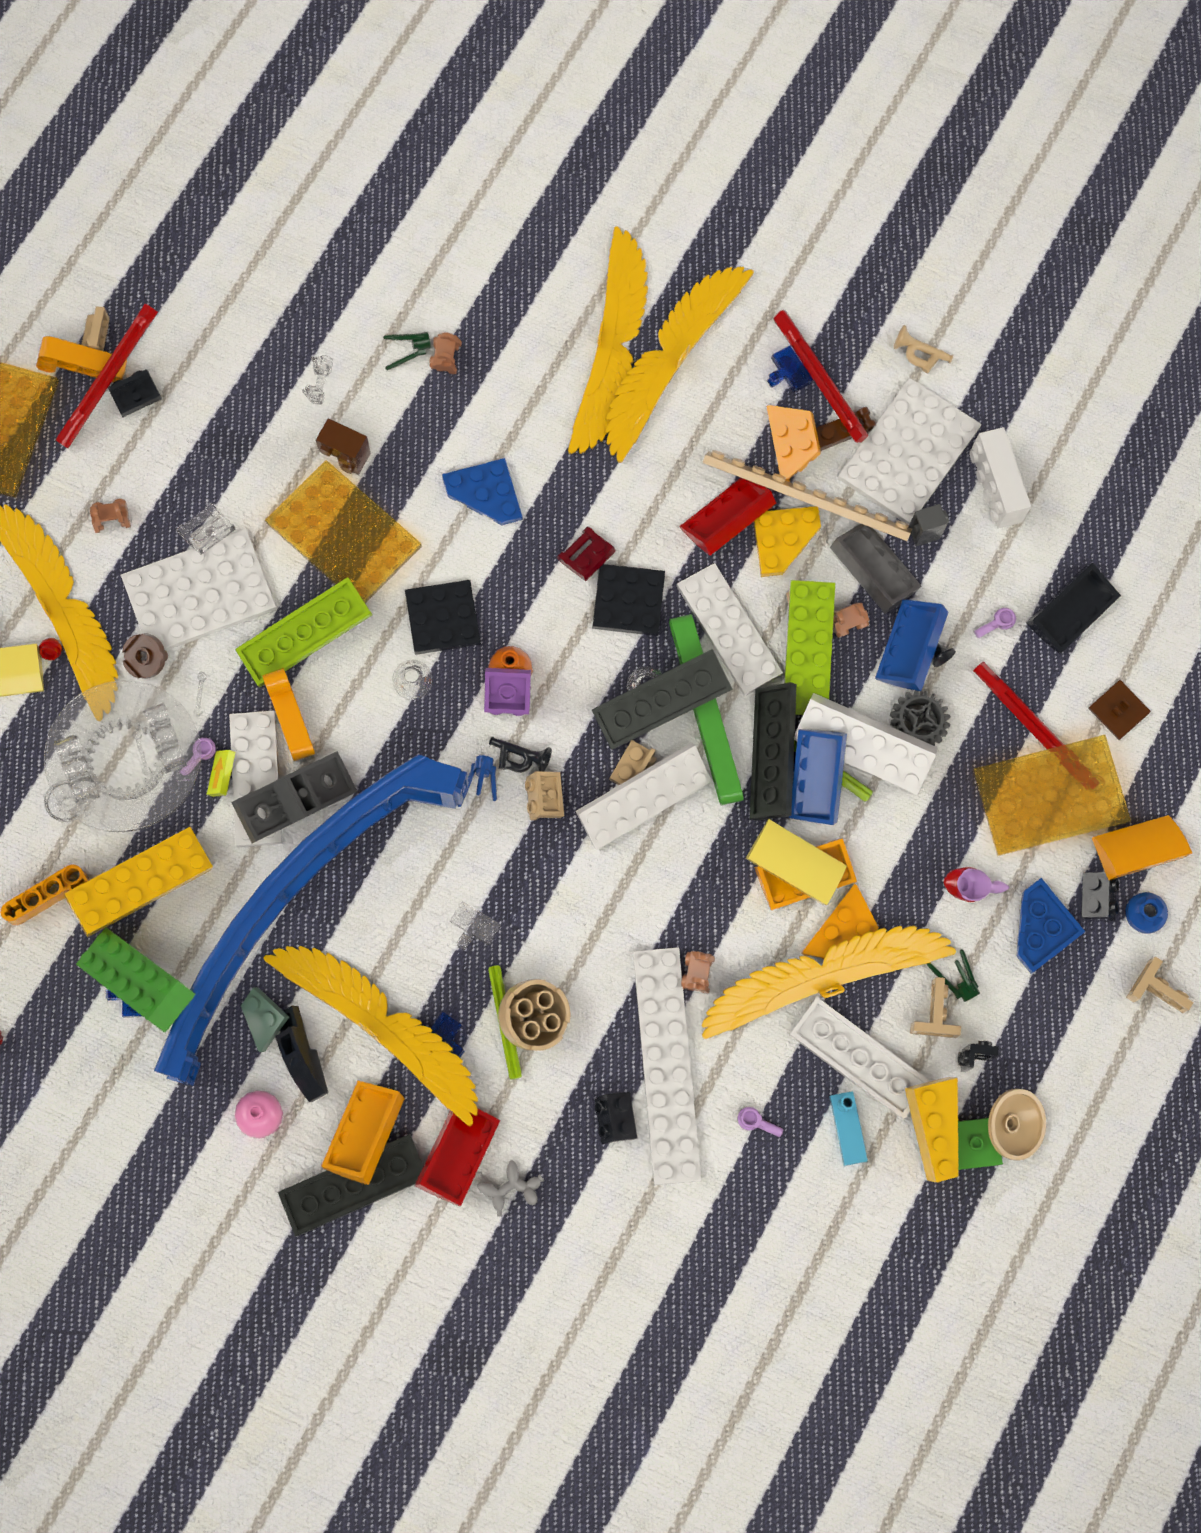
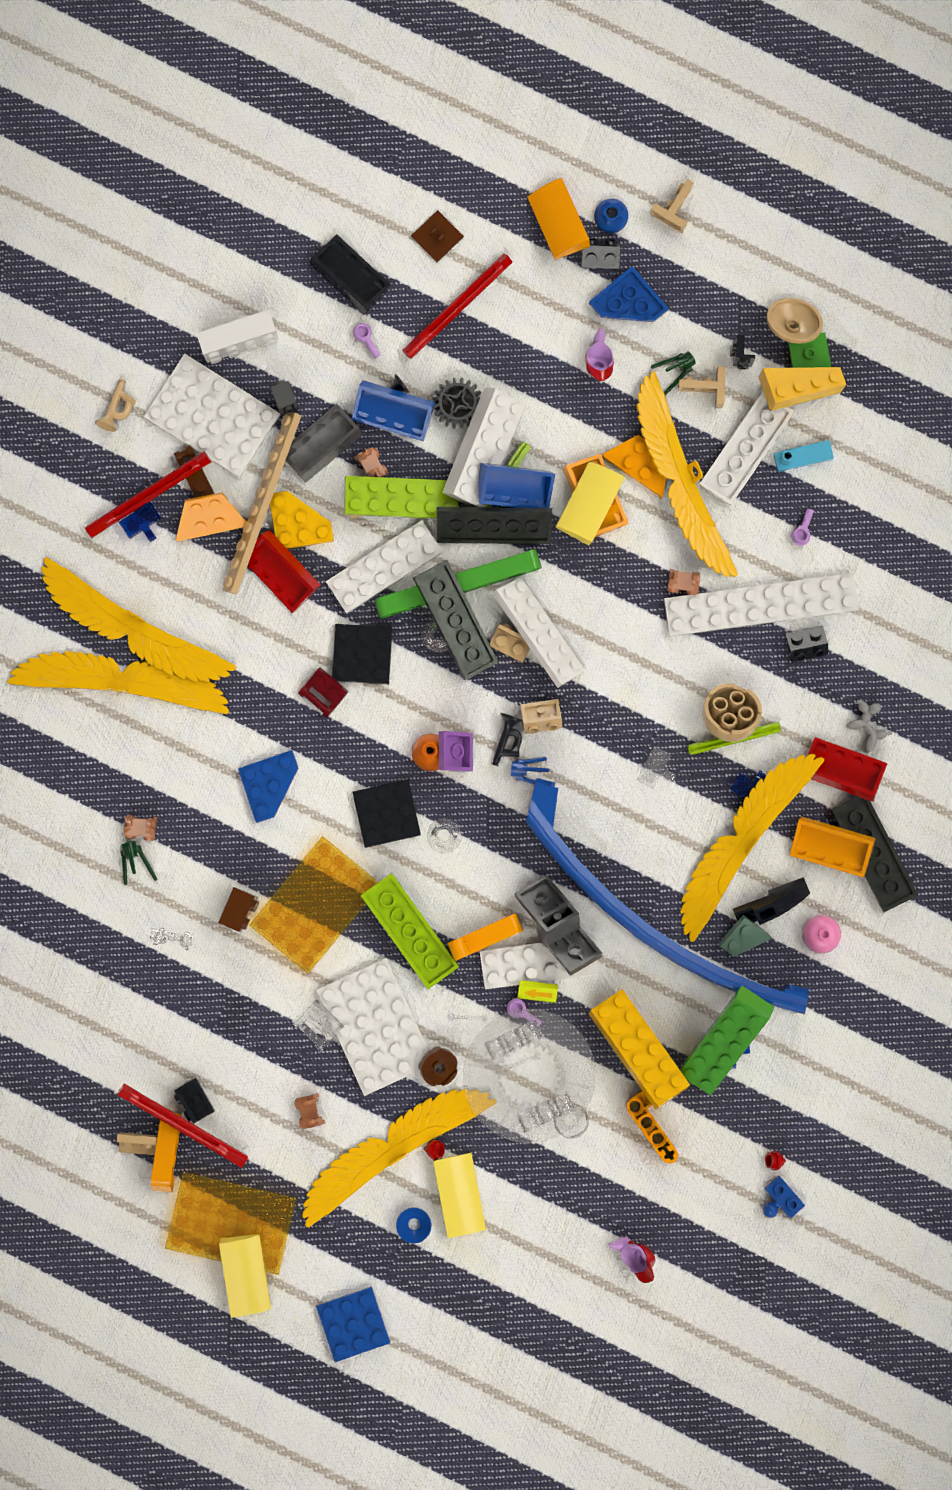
camera: 85 degrees left, 10 degrees up
clear yellow plate [973,735,1131,857] -> none

